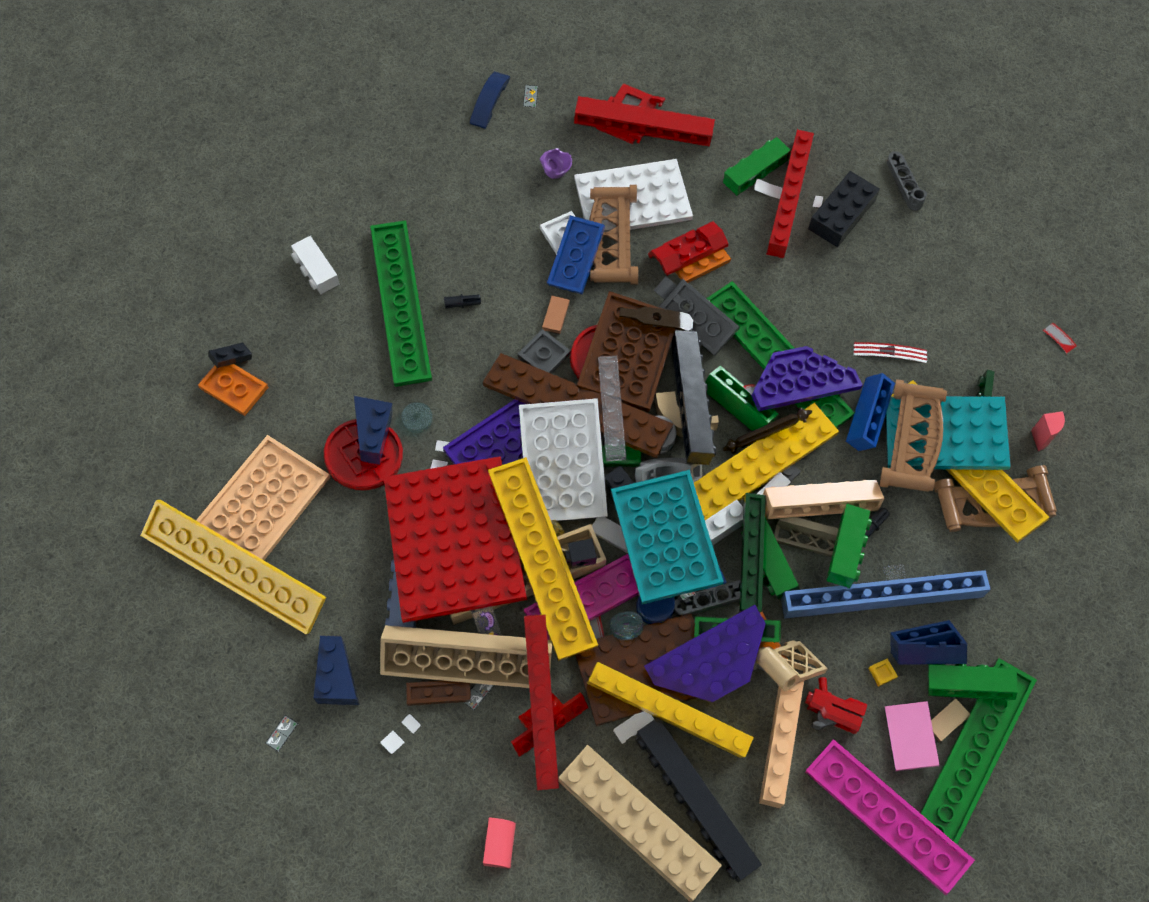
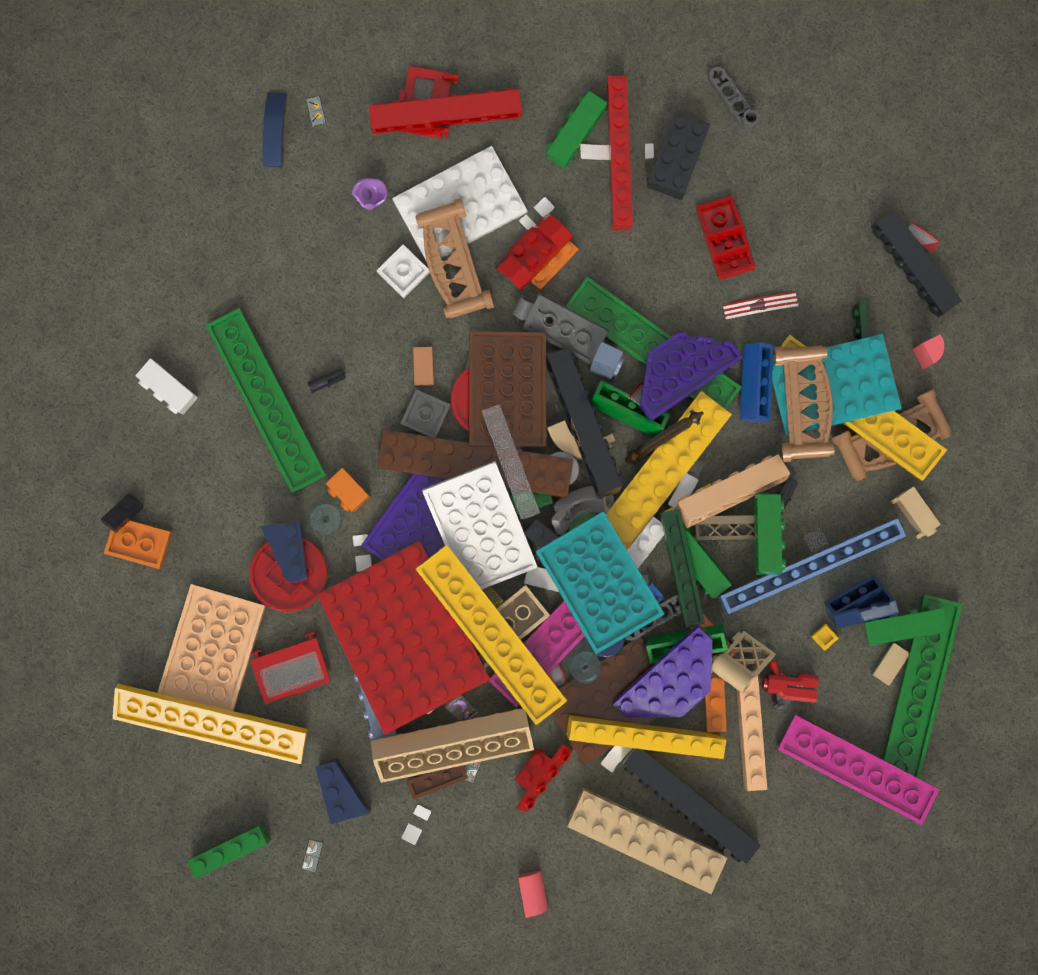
camera: 15 degrees left, 20 degrees up
red plate [524,614,559,790] -> none
blue plate [547,215,605,294] -> none
black brick [565,538,597,569] -> none
dark brown piece [619,307,693,331] -> none
bright pink tile [885,701,939,771] -> none
none -> green brick [187,823,271,879]
none -> piece [250,631,331,704]
none -> orange brick [326,468,370,512]
none -> white sticker [519,197,554,230]
none -> sand blue brick [589,342,624,382]
none -> red slope [696,196,756,280]
none -> orange plate [705,673,727,732]
none -> black brick [871,209,962,317]
none -> tan brick [891,487,941,539]

